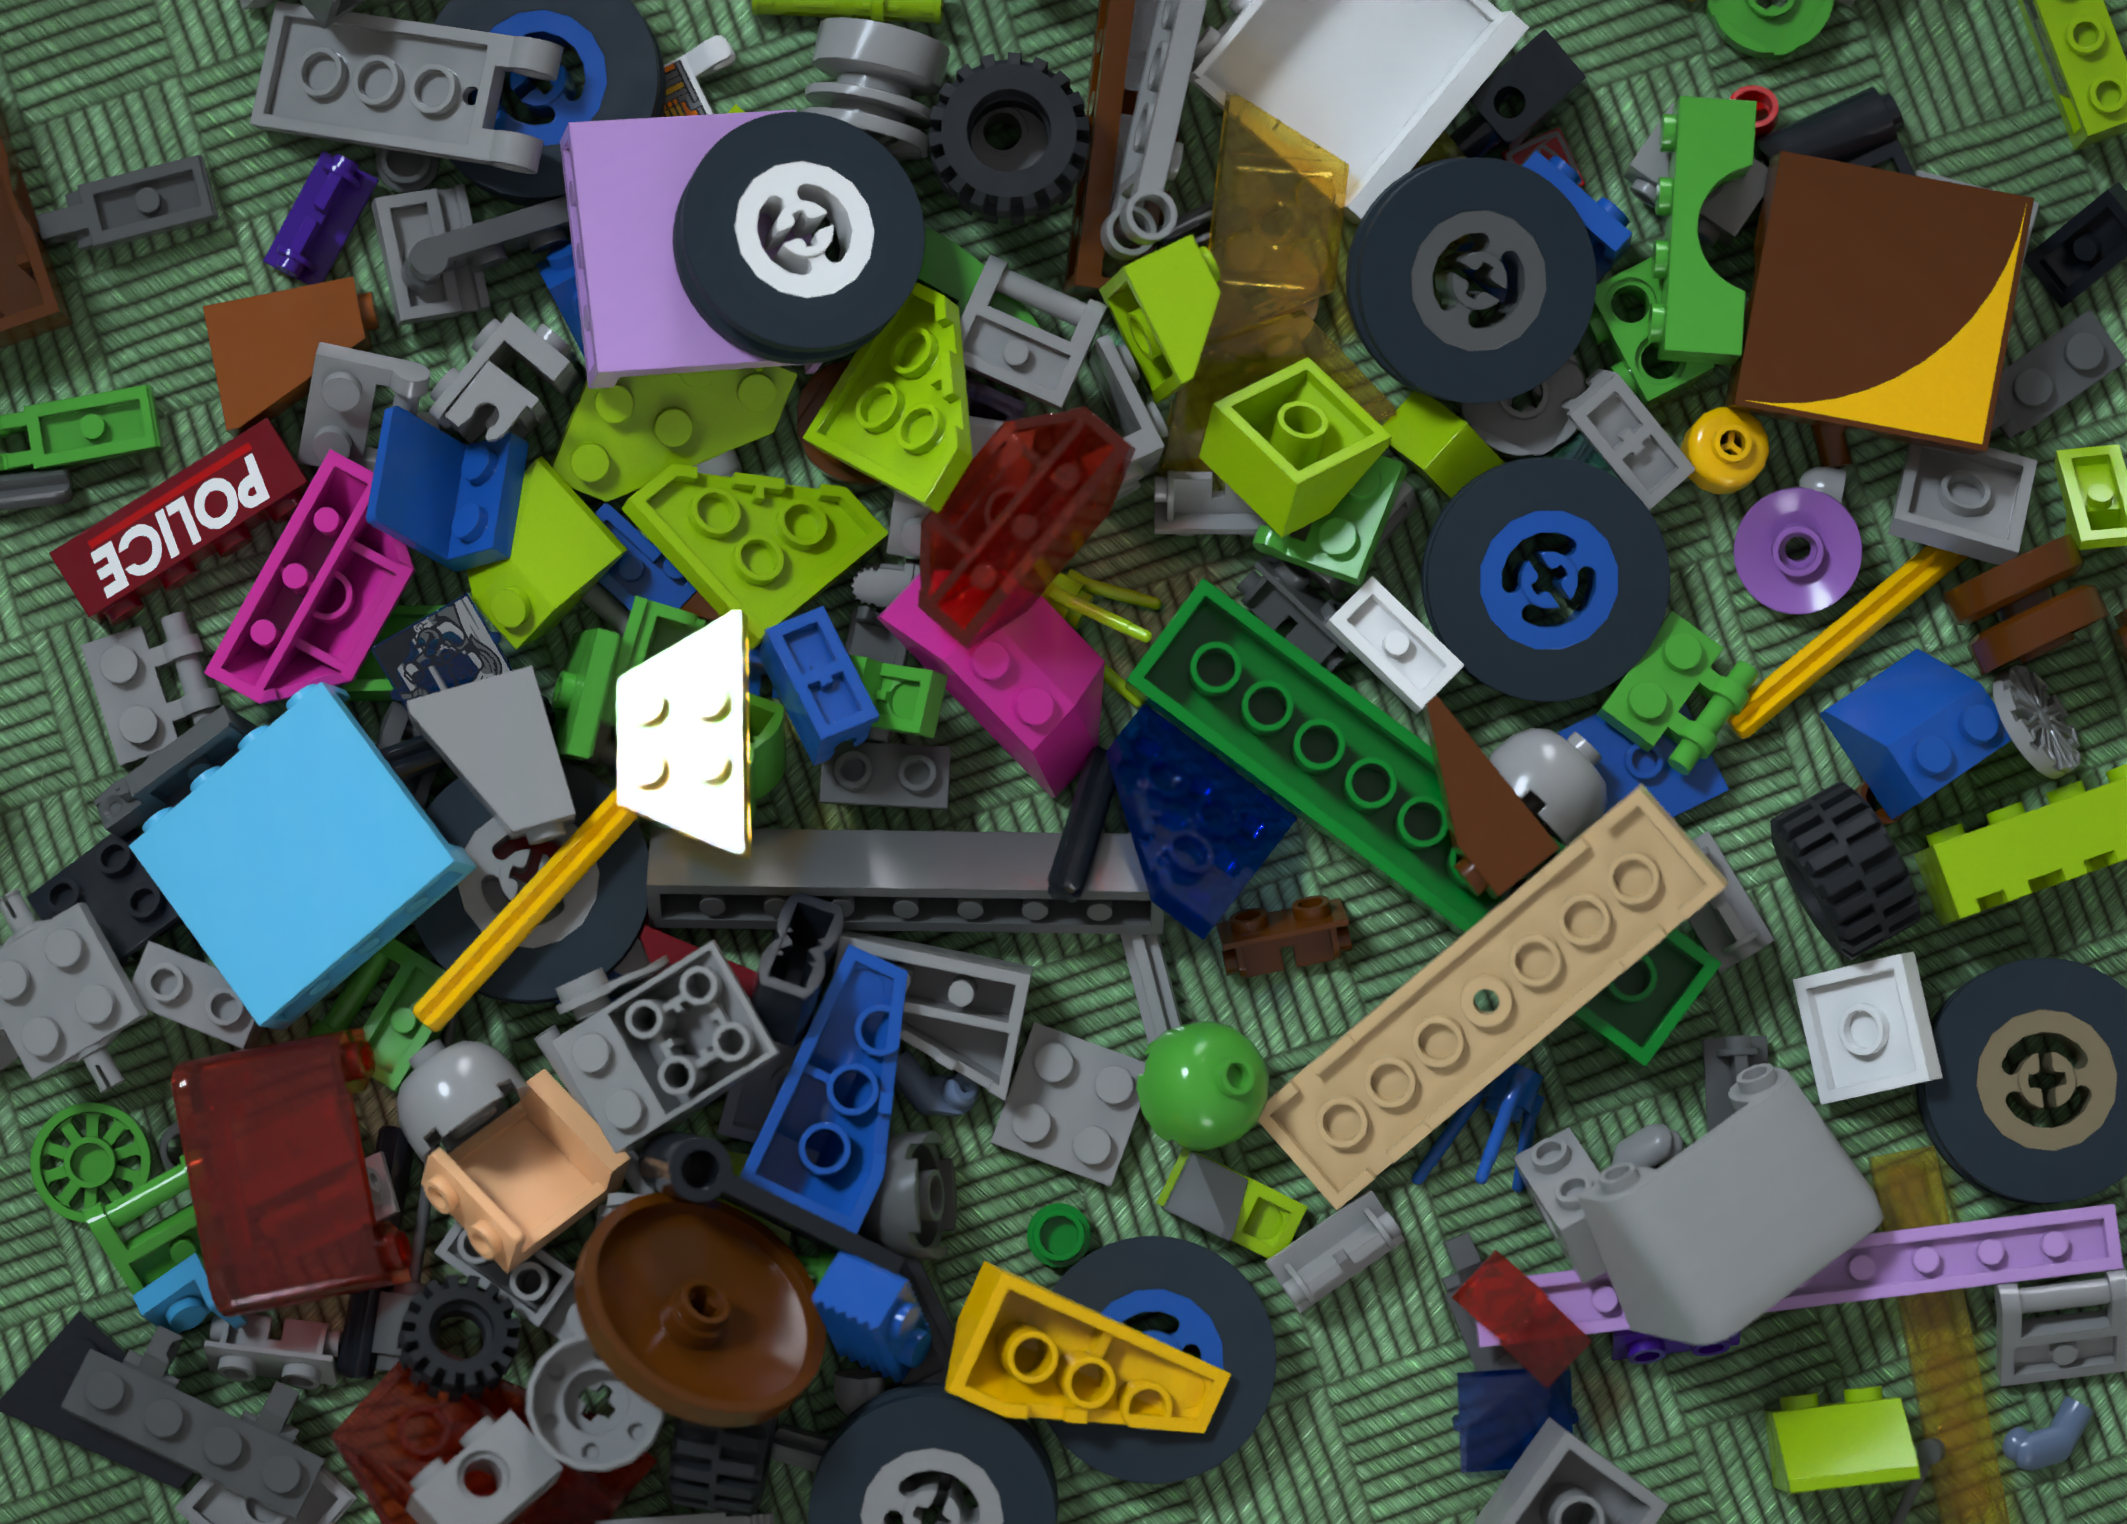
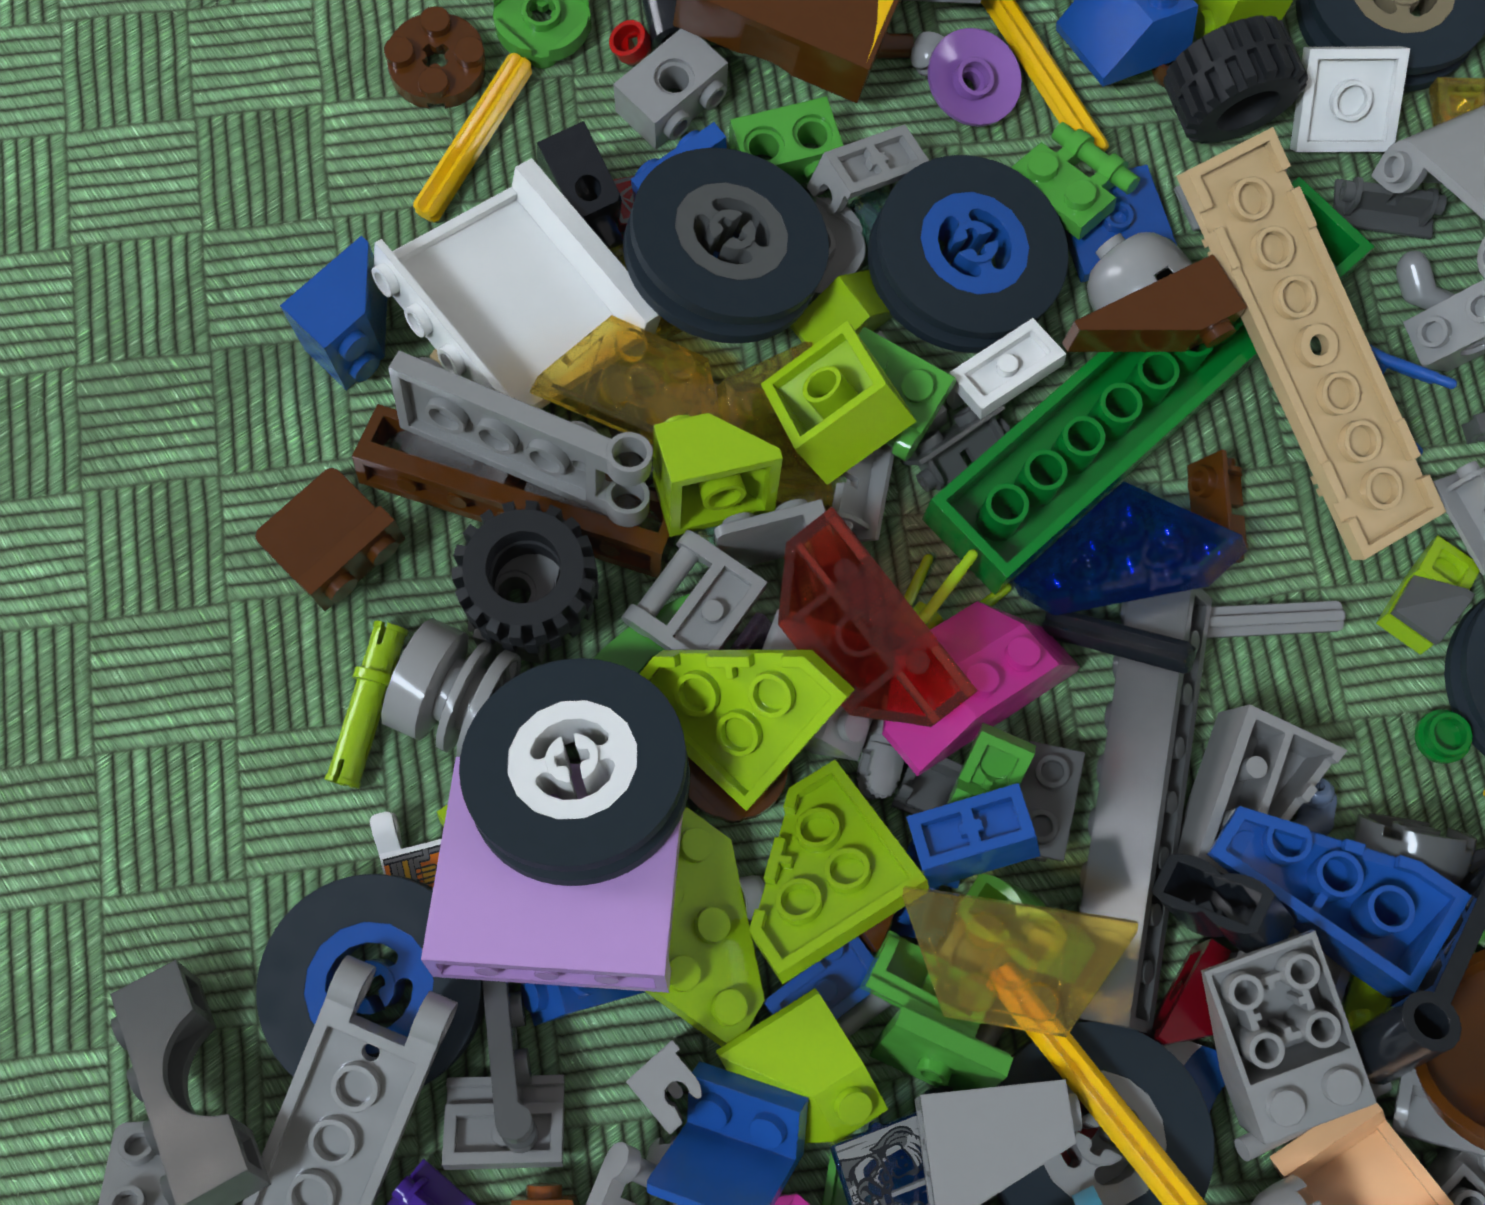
camera: 85 degrees left, 10 degrees down
dark grey plate [376,148,440,194] -> none
light grey bracket [429,313,582,434] -> none
light grey plate [555,955,669,1021] -> none
light grey plate [990,1022,1145,1187] -> none
bright green cylinder [1136,1021,1269,1153] -> none
bright green arch [1647,96,1757,365] -> none
yellow head [1680,407,1769,494] -> none

